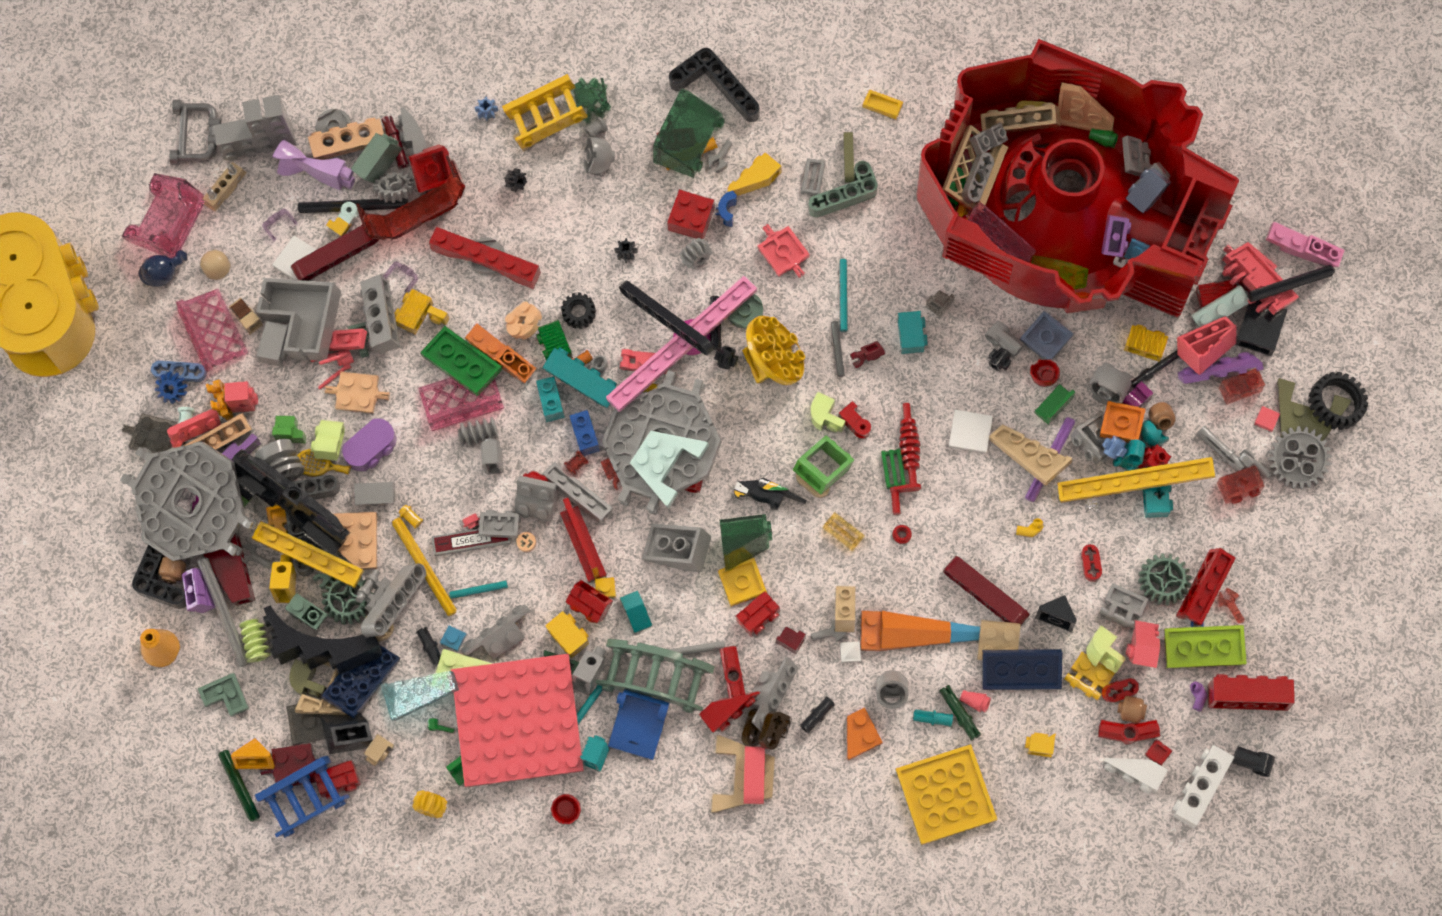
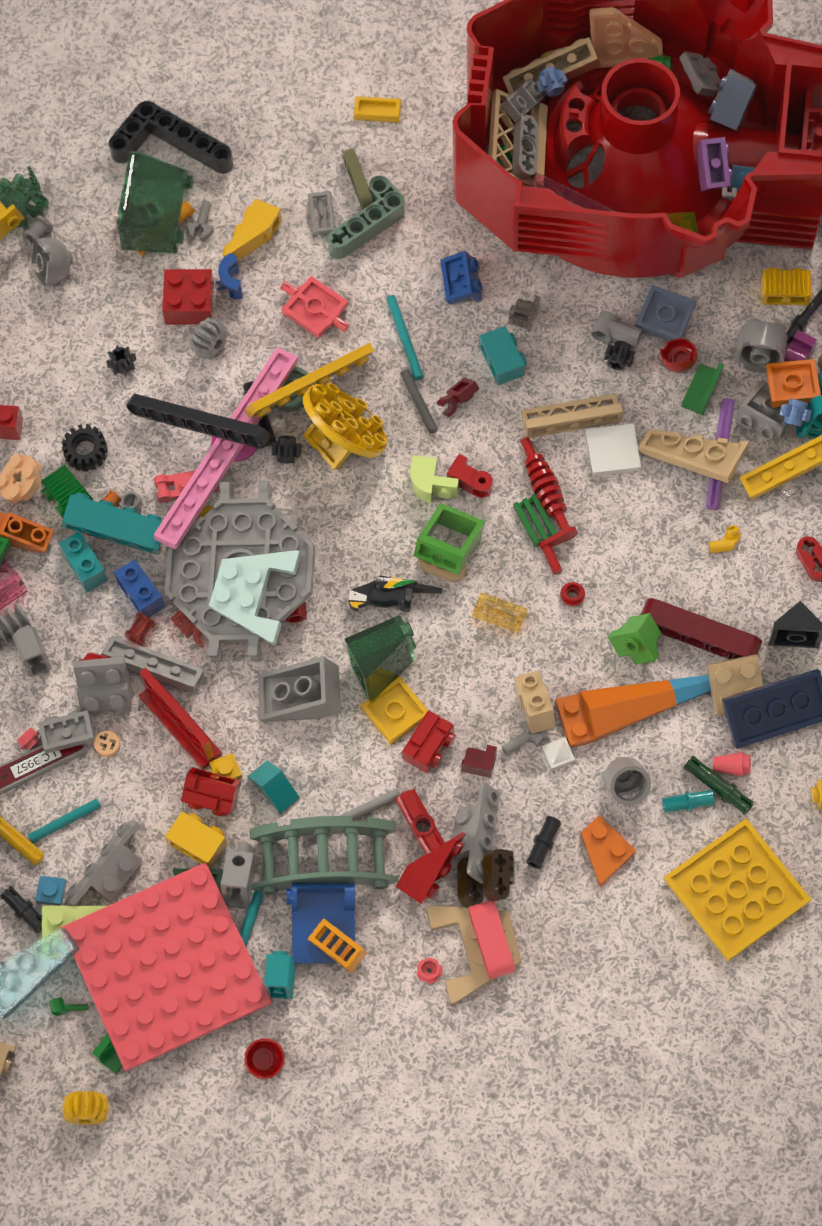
camera: 20 degrees left, 5 degrees down
none -> yellow plate [245,342,375,419]
none -> light orange slope [308,918,367,973]
none -> coral plate [417,958,443,984]
none -> blue bracket [440,251,483,305]
none -> tan fence [521,394,623,438]
none -> medium blue gear [536,67,567,97]
none -> bright green brick [608,613,661,665]

